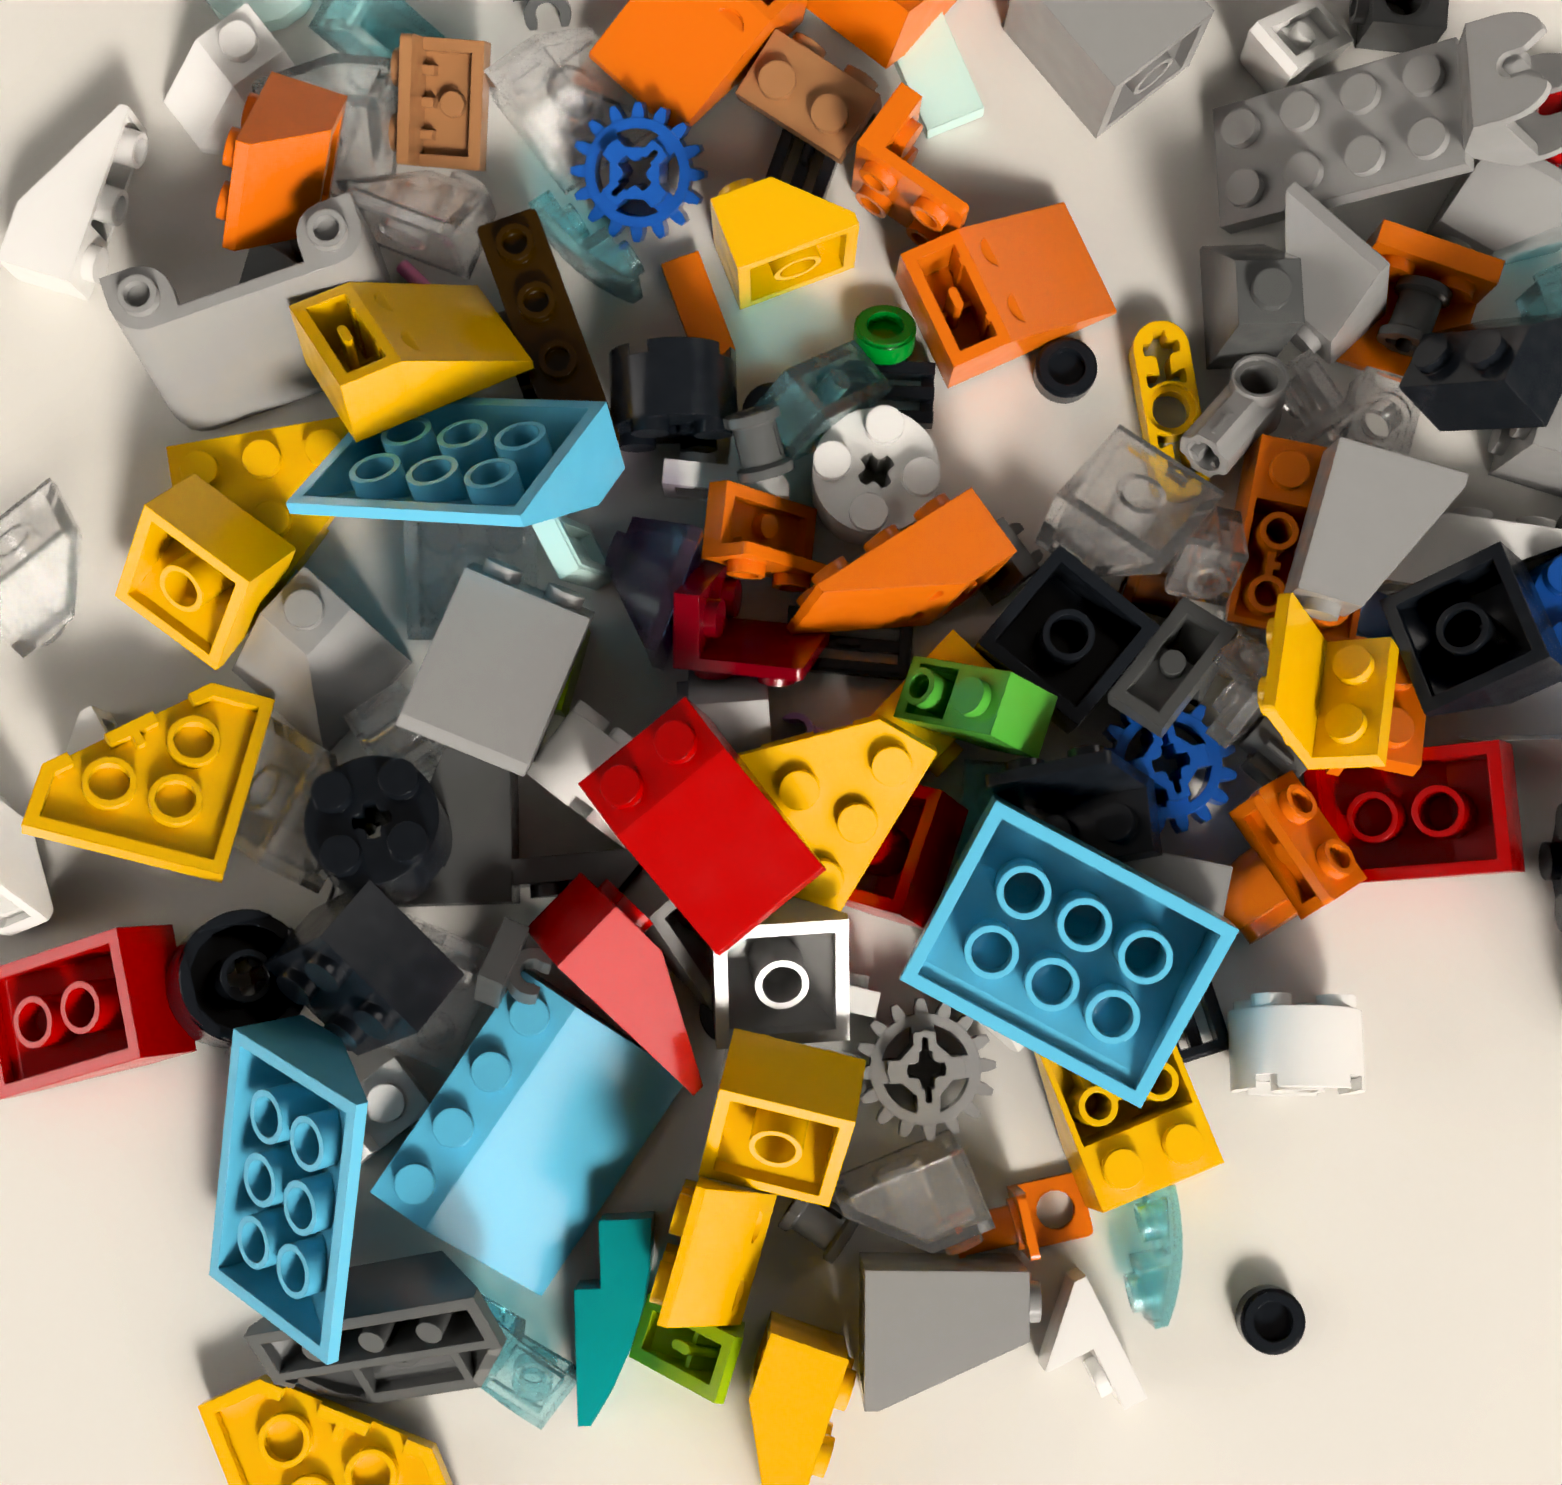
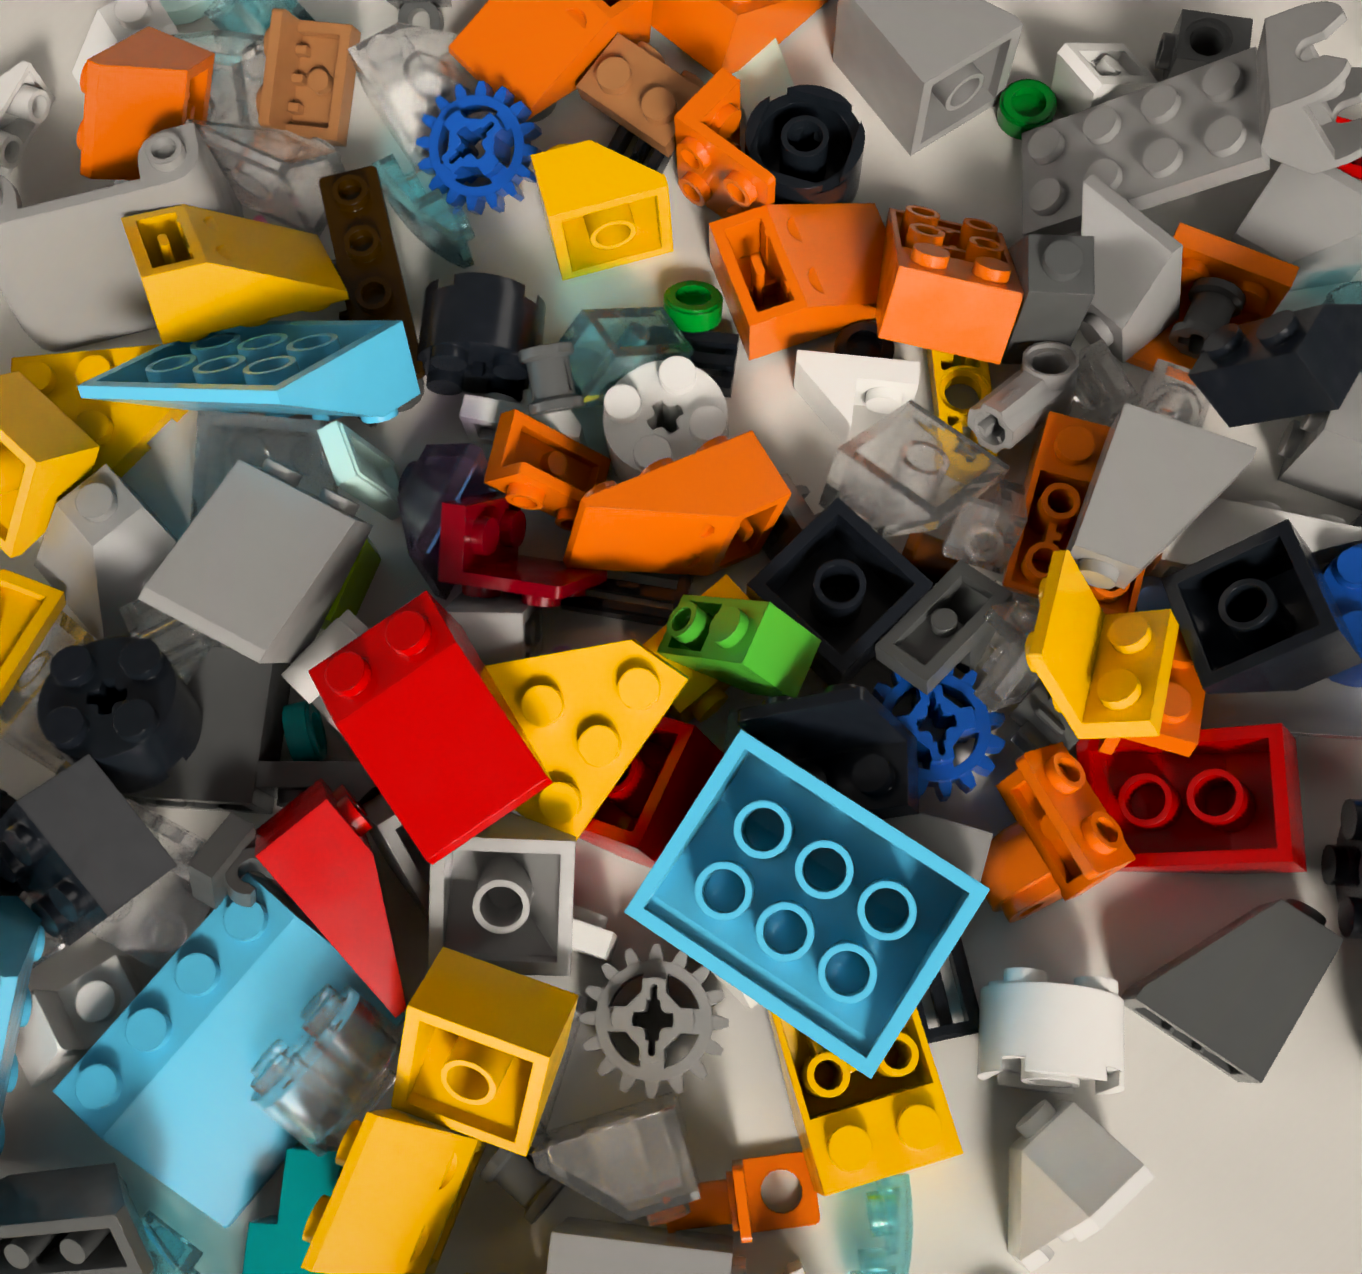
camera: 15 degrees right, 10 degrees down
orange piece [661,251,736,355] -> none
none -> clear brick [250,984,403,1157]
none -> teal tile [282,700,327,761]
none -> black brick [745,84,865,204]
none -> white slope [794,350,921,446]
none -> orange slope [875,205,1024,365]
none -> green tile [996,79,1057,140]
none -> white slope [1007,1099,1155,1273]
none -> dark grey slope [1121,899,1344,1083]

